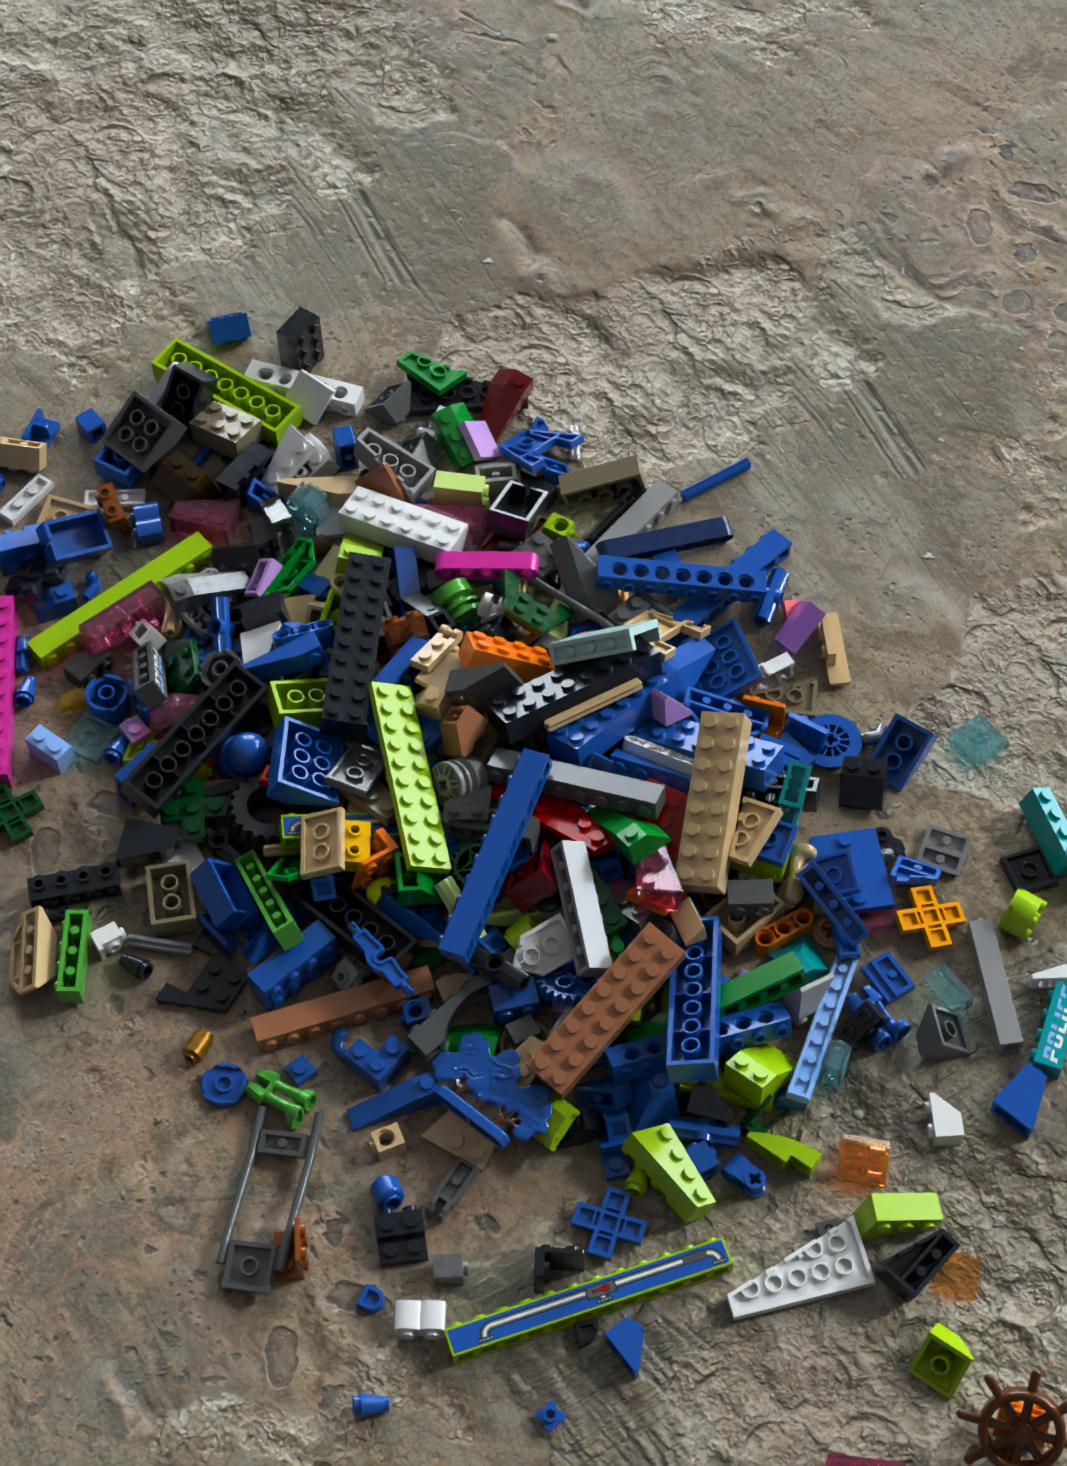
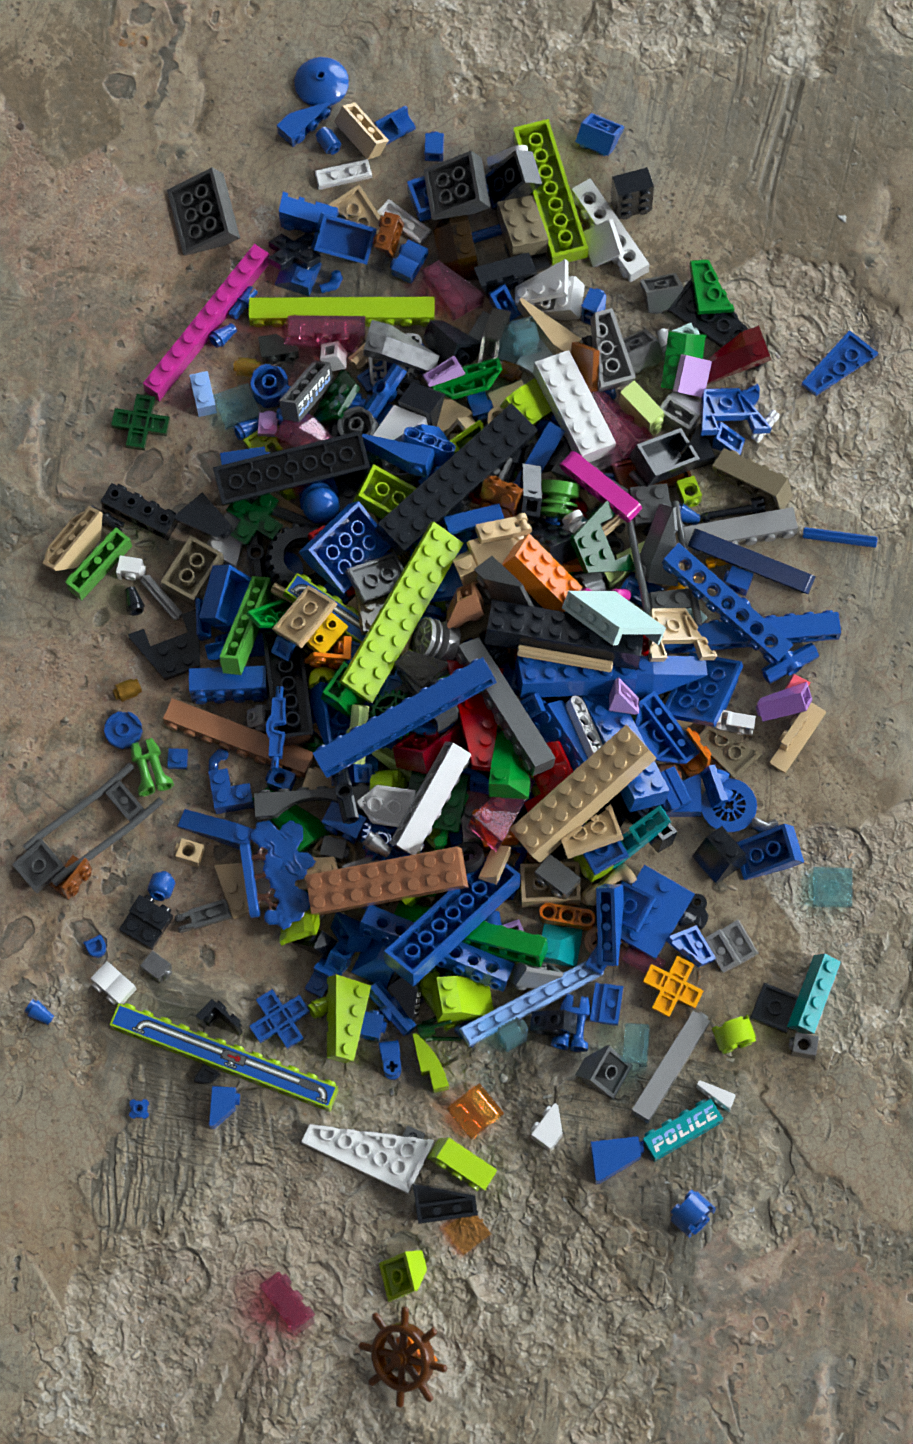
camera: 40 degrees right, 15 degrees up
none -> flat silver cone [362,831,393,858]
none -> blue wing [802,330,878,396]

